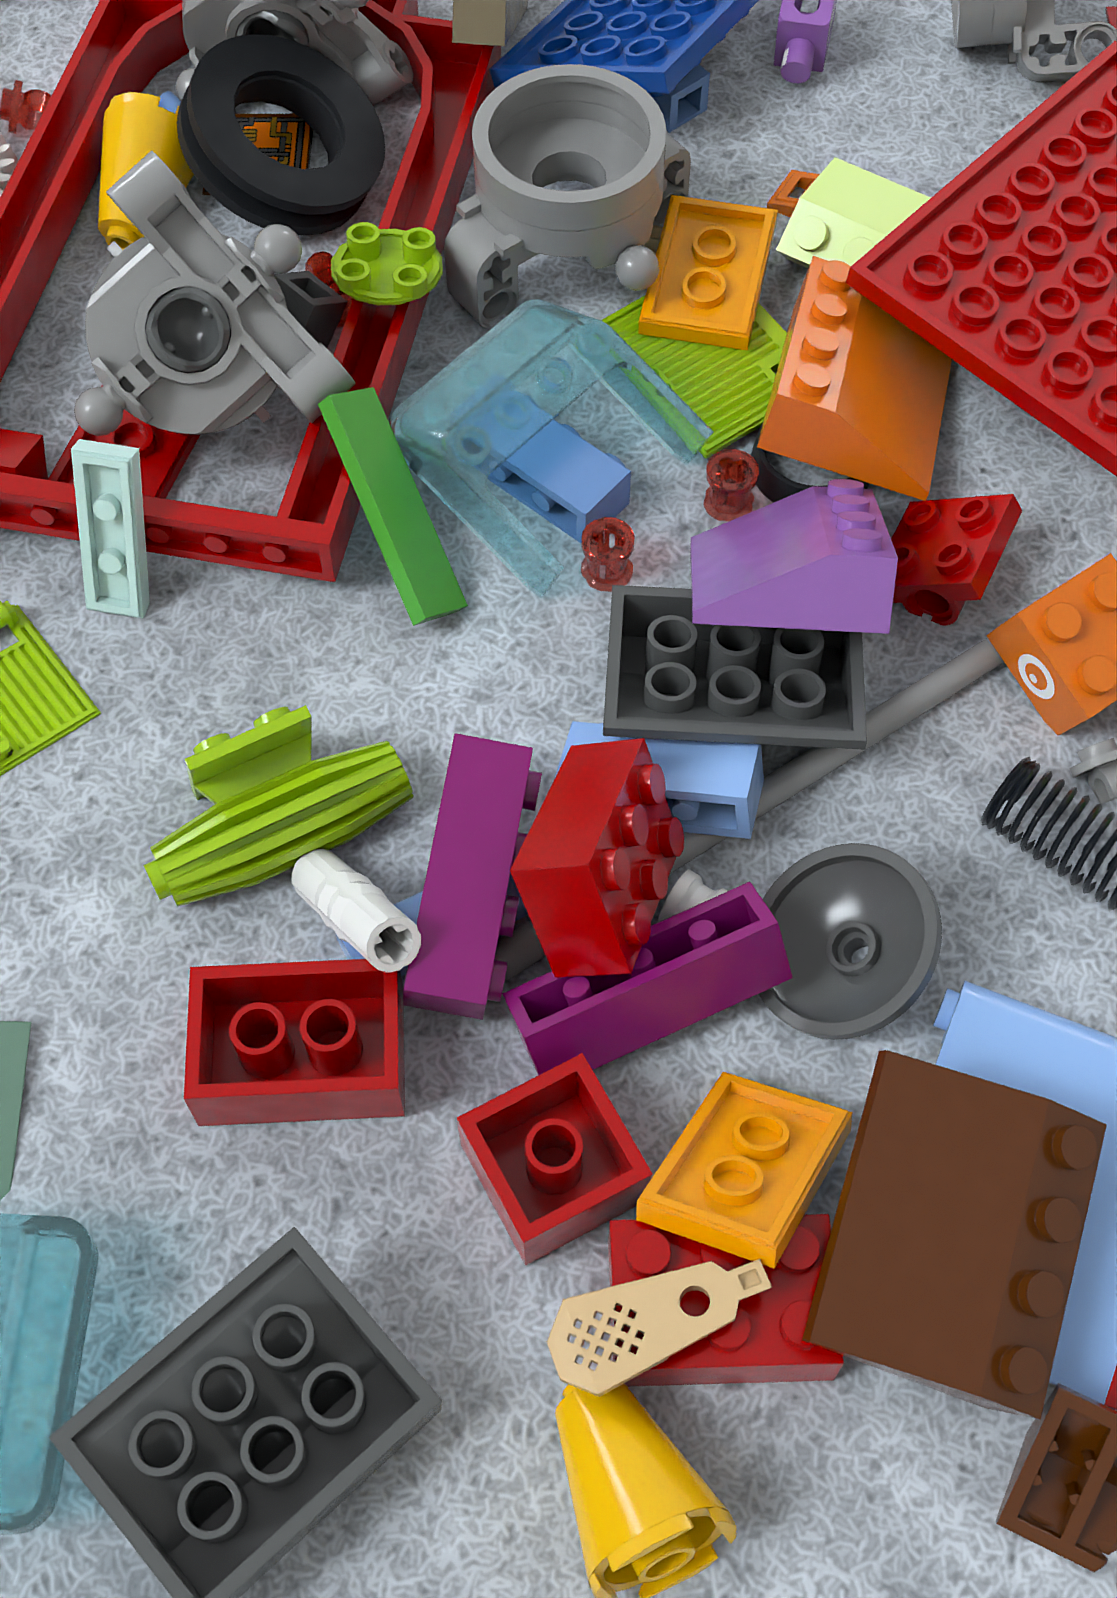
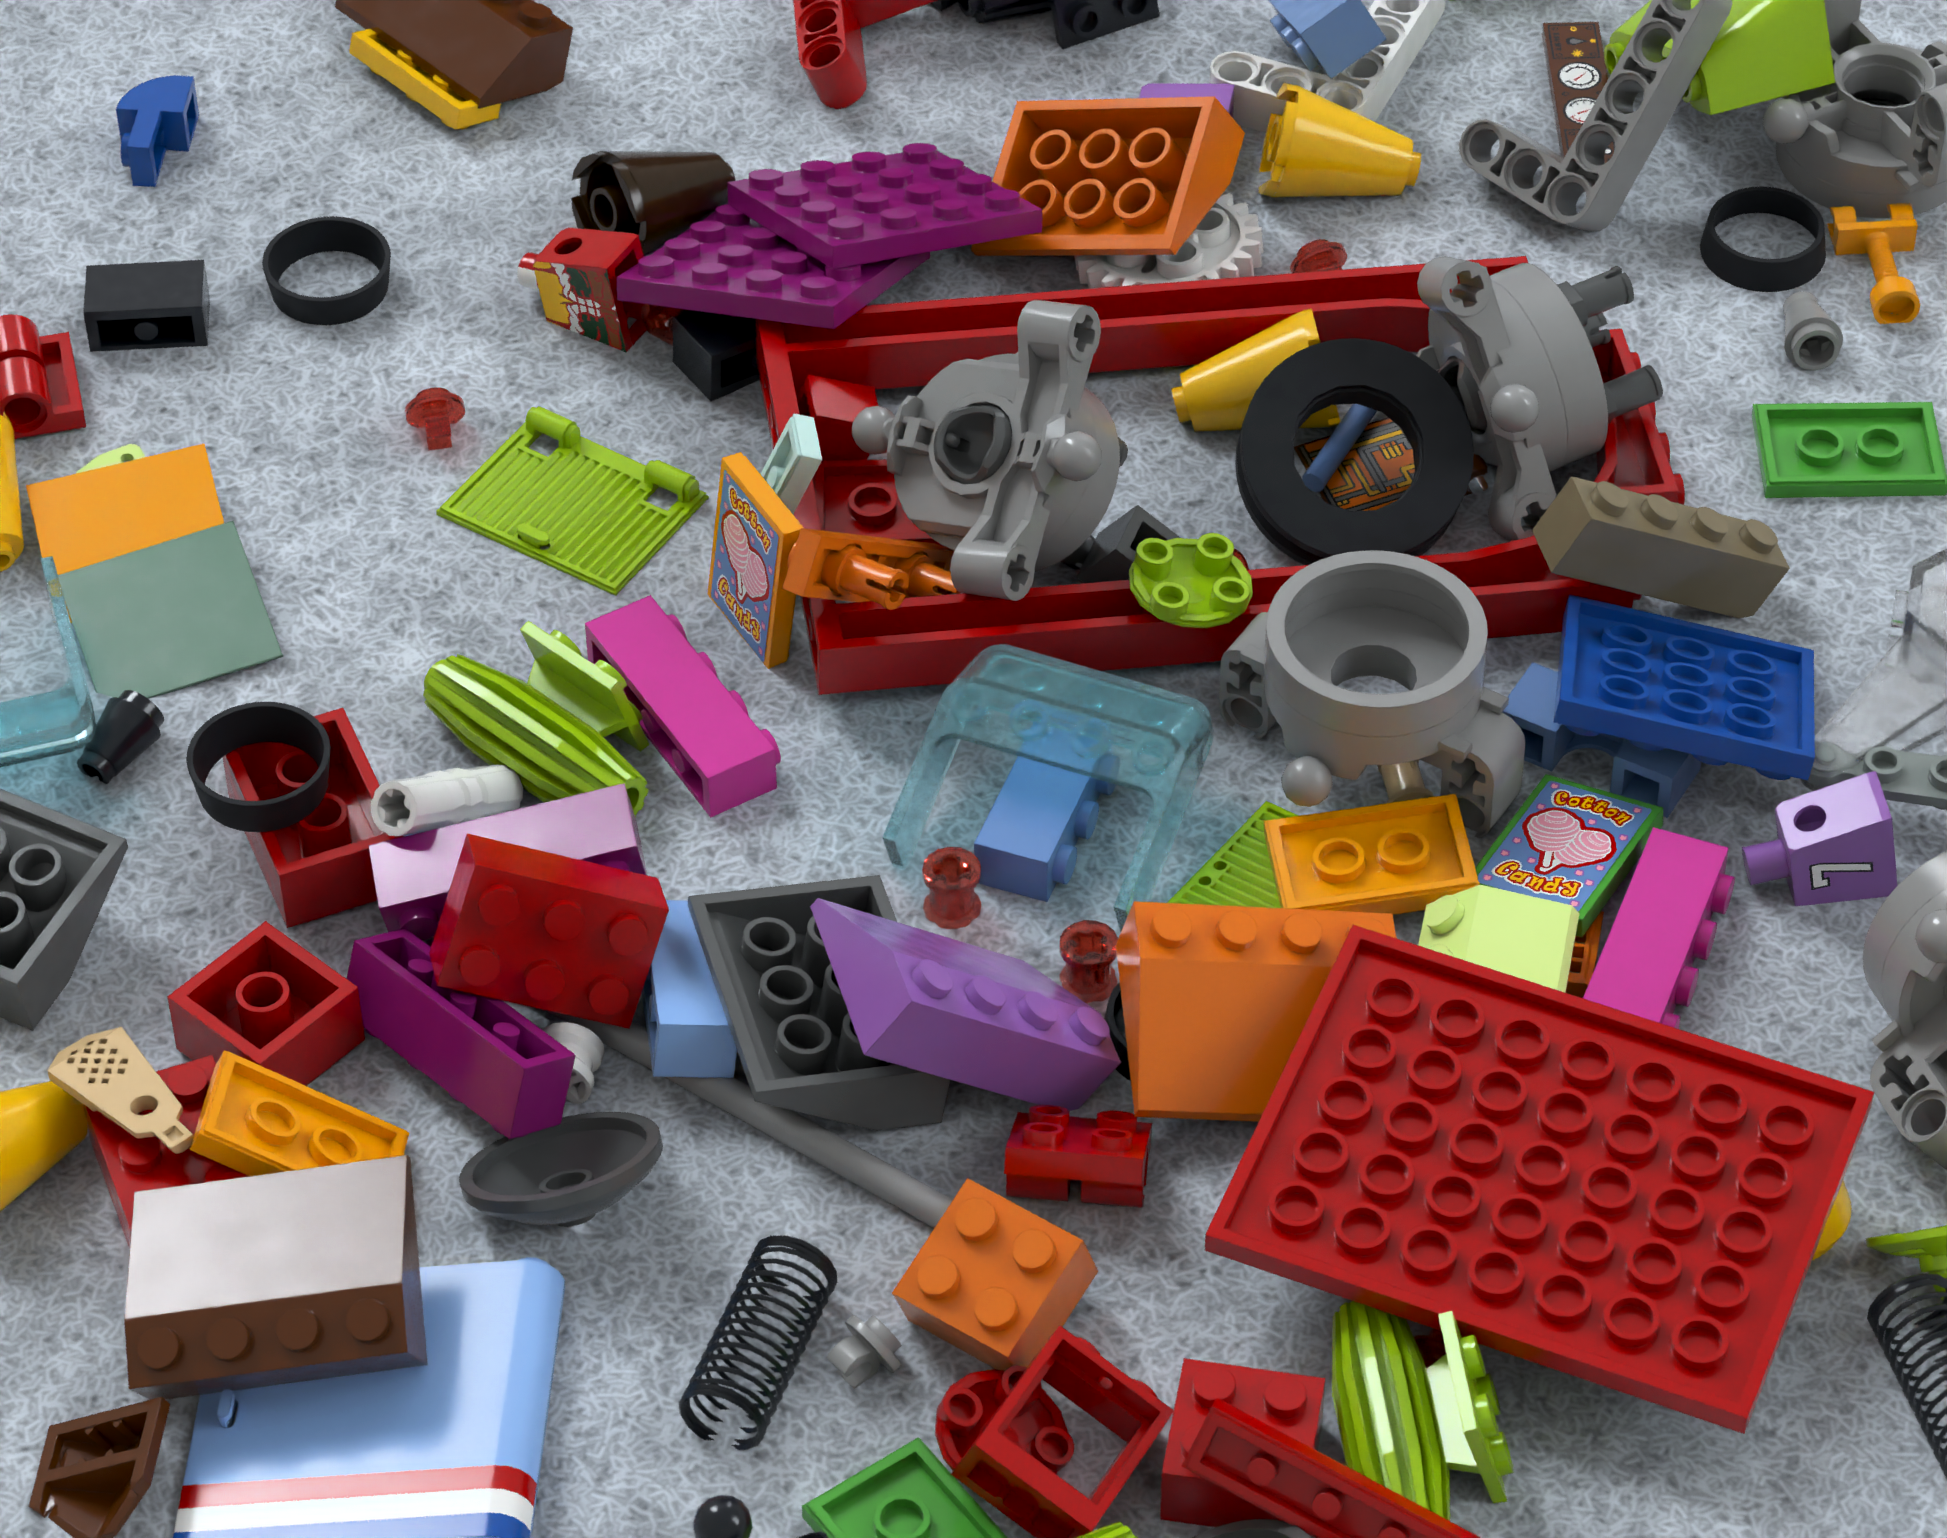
camera: 70 degrees right, 15 degrees down
bright green tile [318,387,468,626] -> none
none -> black cone [77,690,164,784]
none -> black tyre [186,702,331,832]
none -> dark pink brick [585,595,781,818]
none -> tile [707,452,804,669]
none -> orange plate [782,528,960,610]
none -> tile [1475,774,1663,937]
none -> dark pink brick [1583,827,1735,1029]

